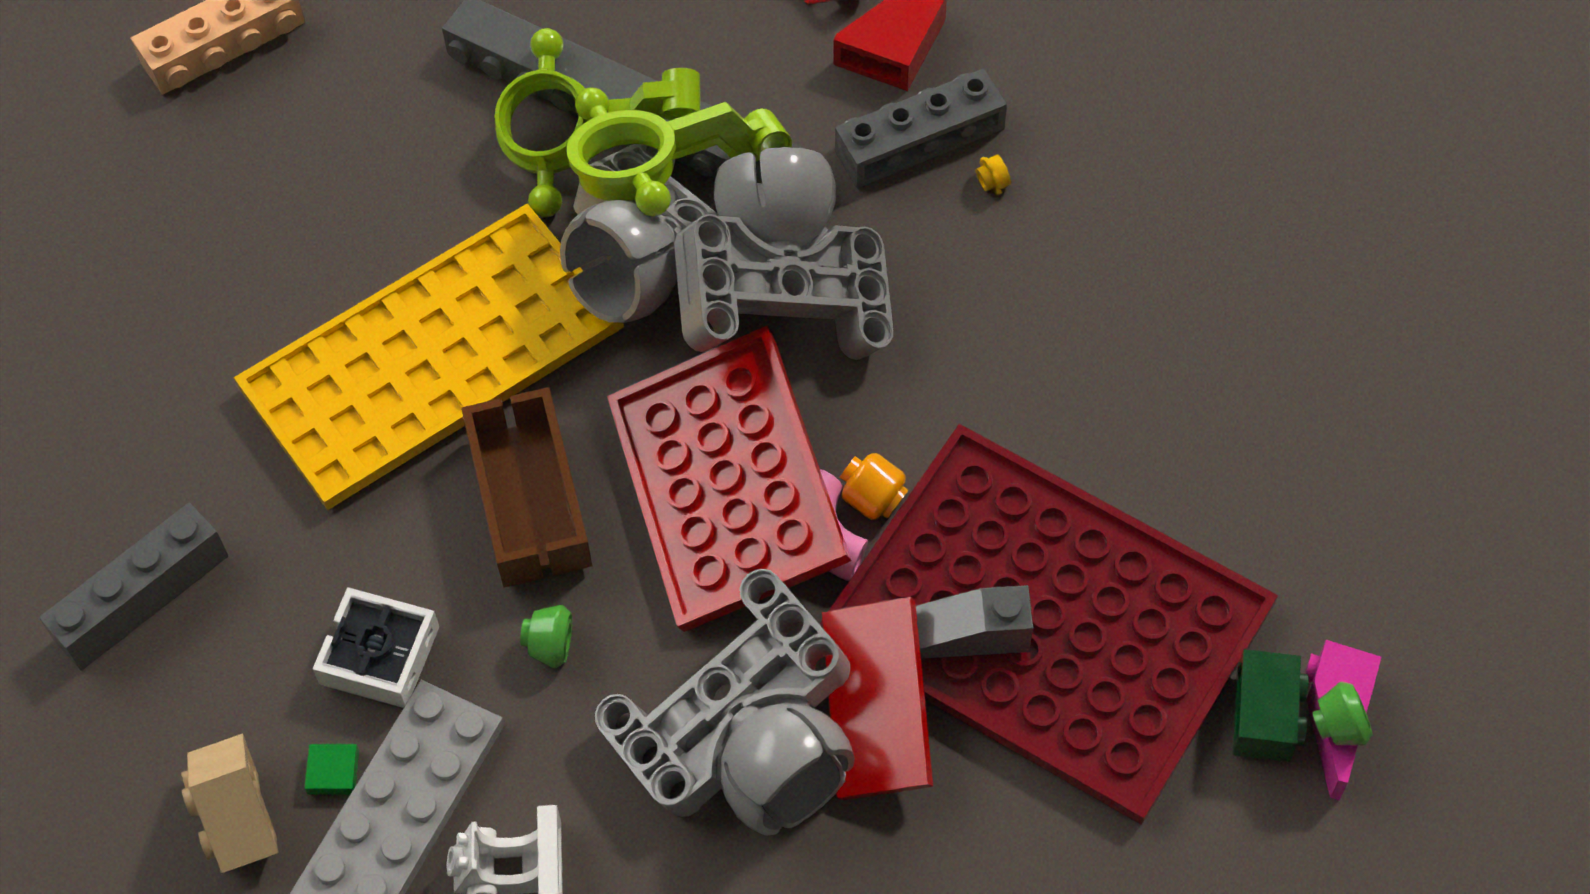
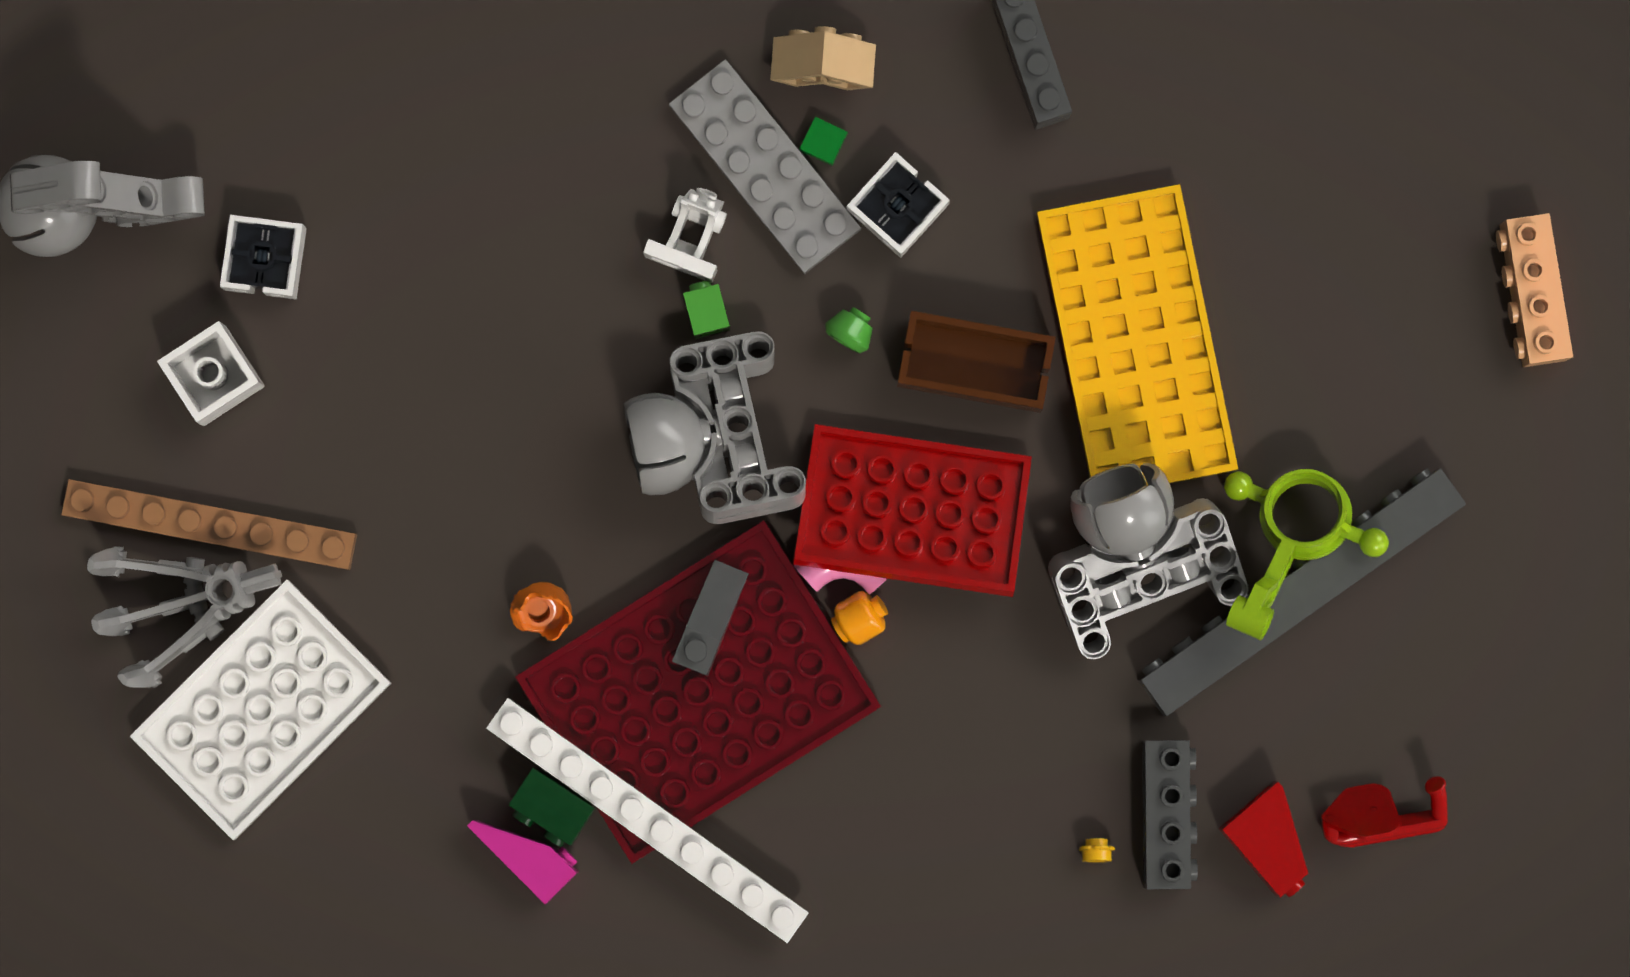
camera: 115 degrees right, 25 degrees up
lime piece [566,87,792,217] -> none
light grey beam [674,147,893,360] -> none
tile [822,597,933,801] -> none
bright green cone [1312,682,1373,745] -> none
none -> white plate [486,698,809,943]
none -> orange hair [510,582,573,641]
none -> bright green brick [683,281,730,339]

